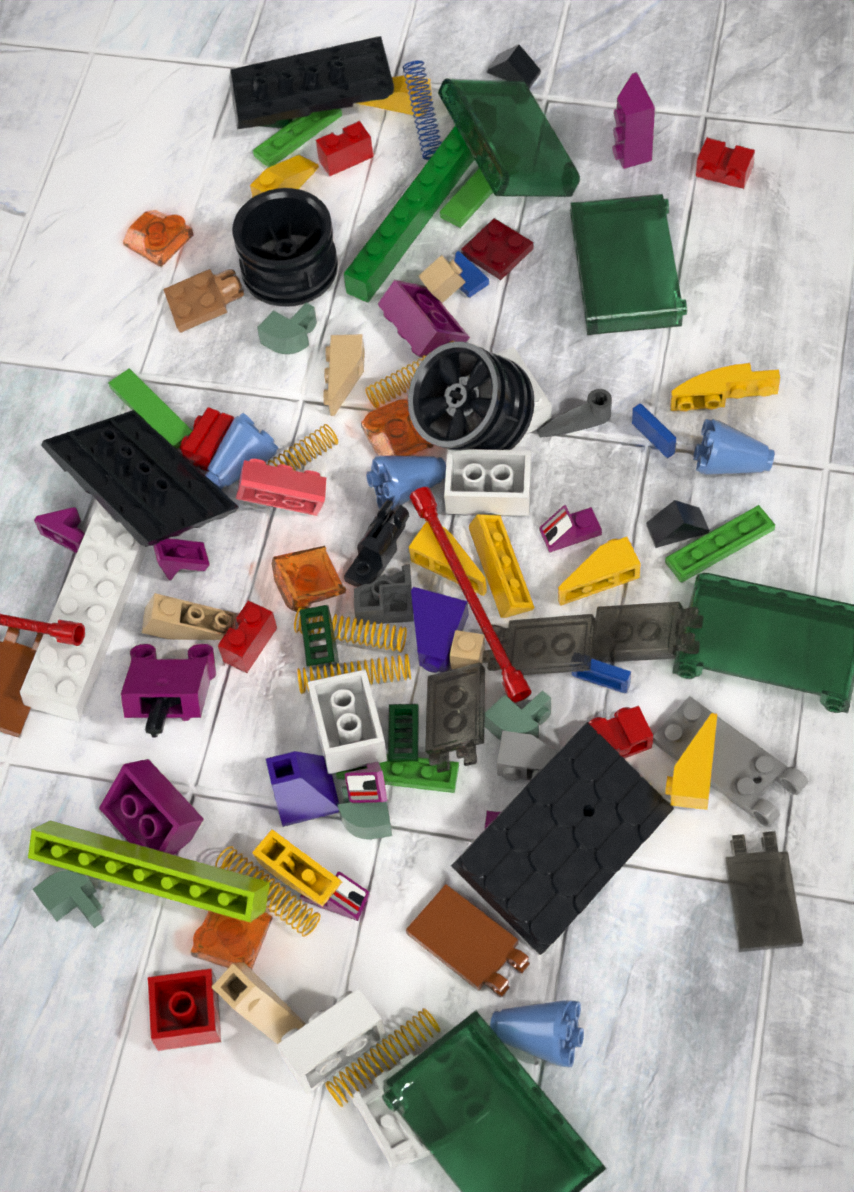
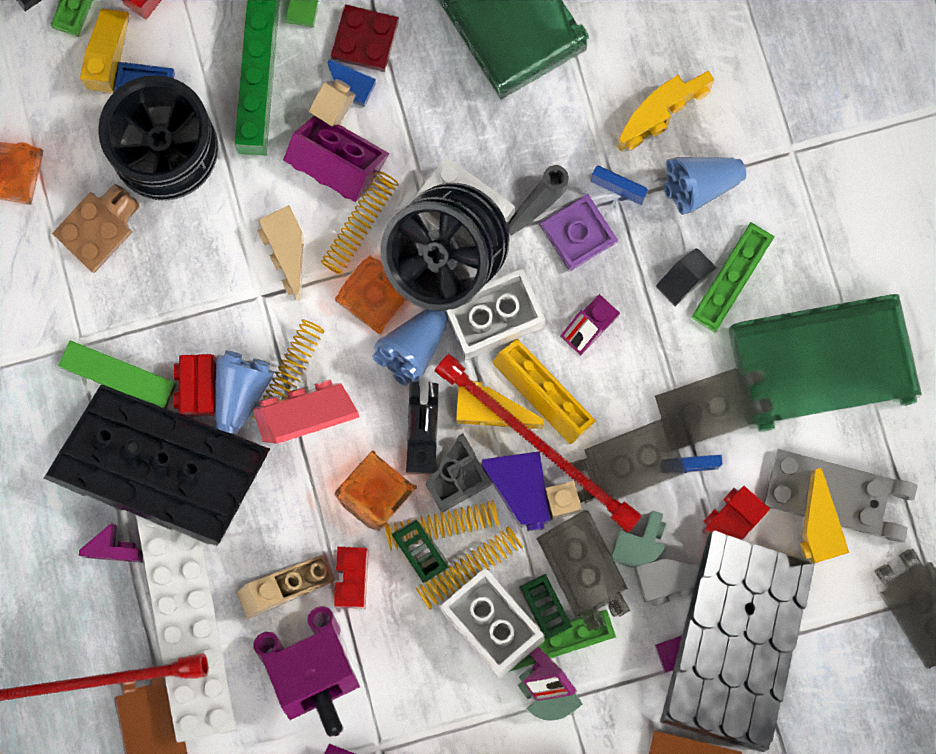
camera: 30 degrees left, 20 degrees up
magenta slope [153,538,210,580] -> none
sand green brick [257,302,317,354] -> none
dark purple slope [266,751,339,827] -> none
yellow slope [558,537,641,606] -> none
none -> medium lavender tile [540,194,618,272]

